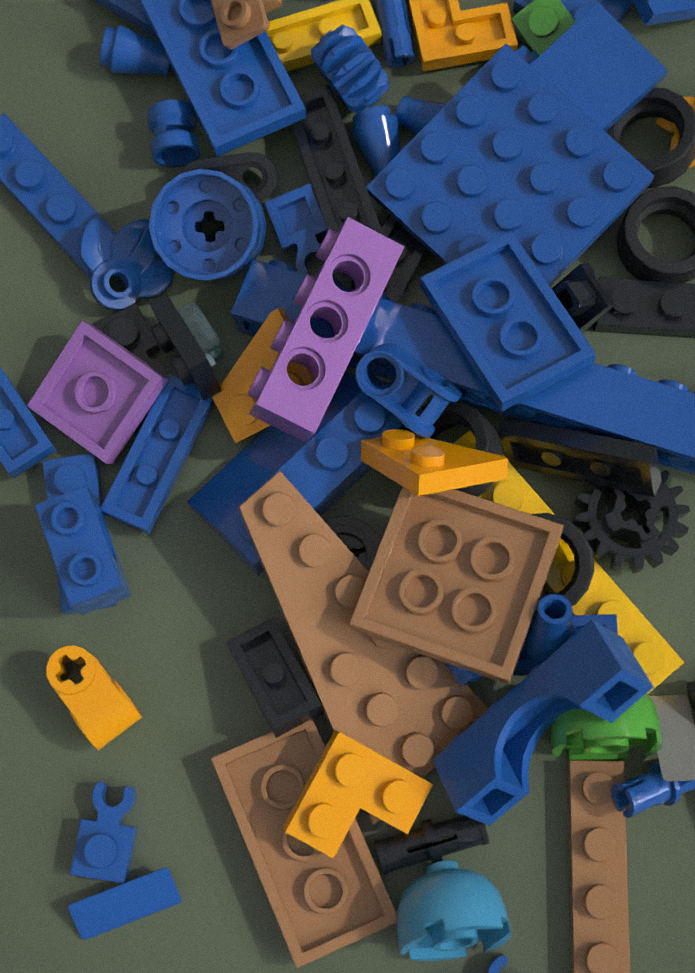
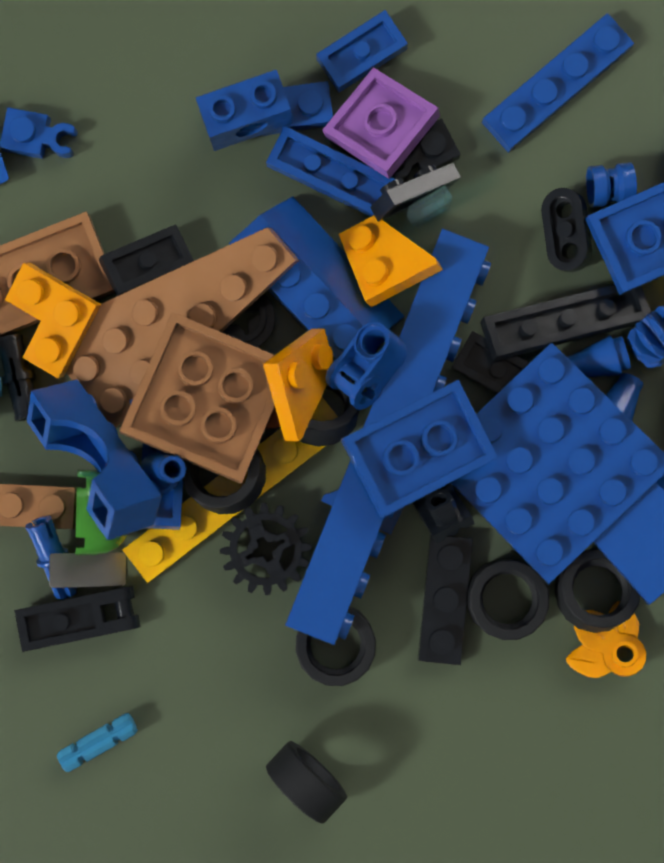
camera: 90 degrees right, 10 degrees up
light orange piece [46,645,142,751] -> none
blue plate [79,218,175,311] -> none
blue wheel [149,169,267,281] -> none
medium lavender brick [247,217,404,443] -> none
blue plate [264,183,328,275] -> none
black plate [498,417,662,497] -> none

